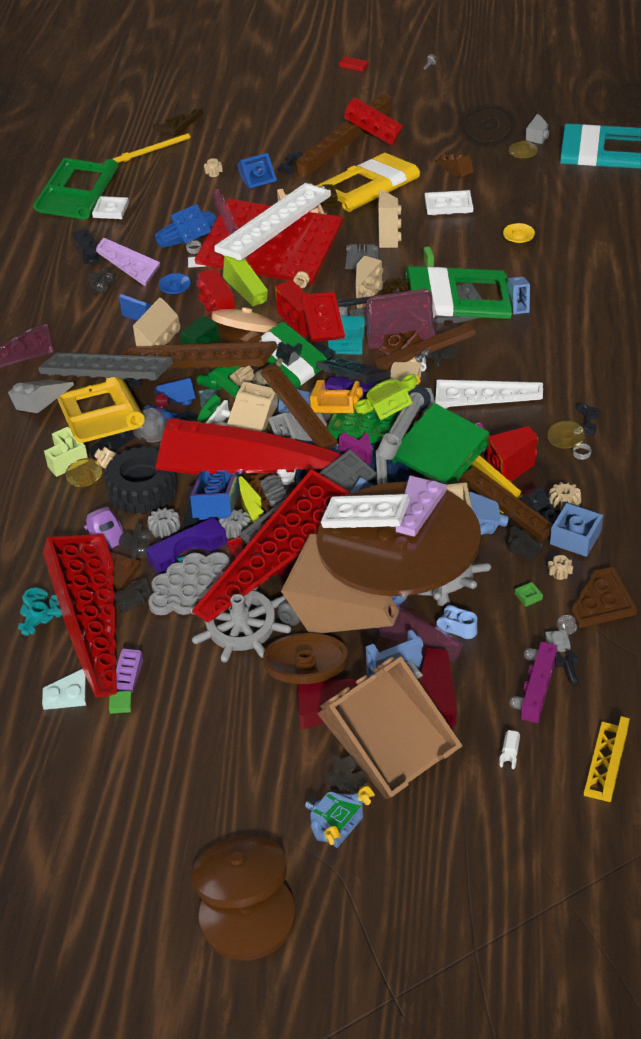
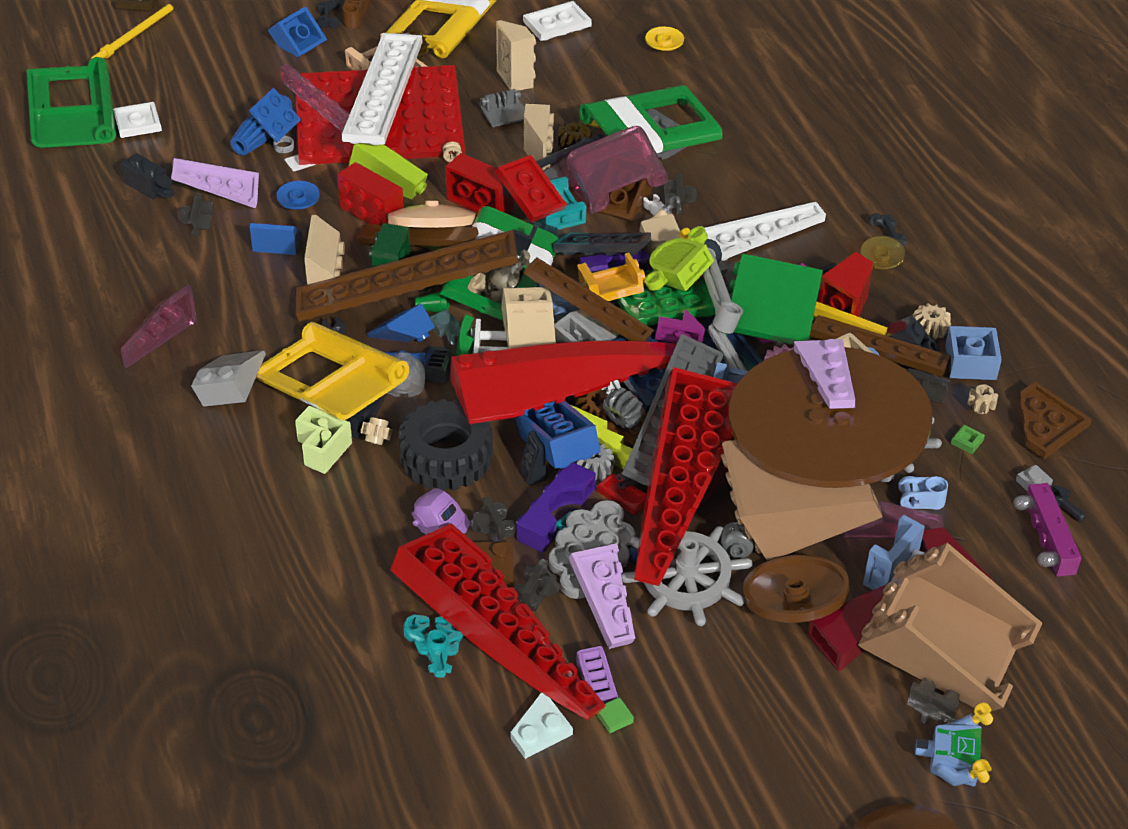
camera: 30 degrees left, 0 degrees up
dark grey plate [38,352,173,380] -> none
clear yellow dish [65,458,102,487] -> none
light grey gear [148,507,180,539] -> none
dark red plate [156,392,169,410] -> none
tan gear [204,159,222,177] -> none
white plate [321,494,410,528] -> none
reddish brown tile [374,322,476,370] -> none
bright green tile [424,246,434,267] -> none
white bar [499,730,520,769] -> none
medium blue torso [507,277,530,314] -> none
clear bush [557,615,577,635] -> none
light grey axle [573,443,591,460] -> none
none -> lavender wing [569,543,635,649]

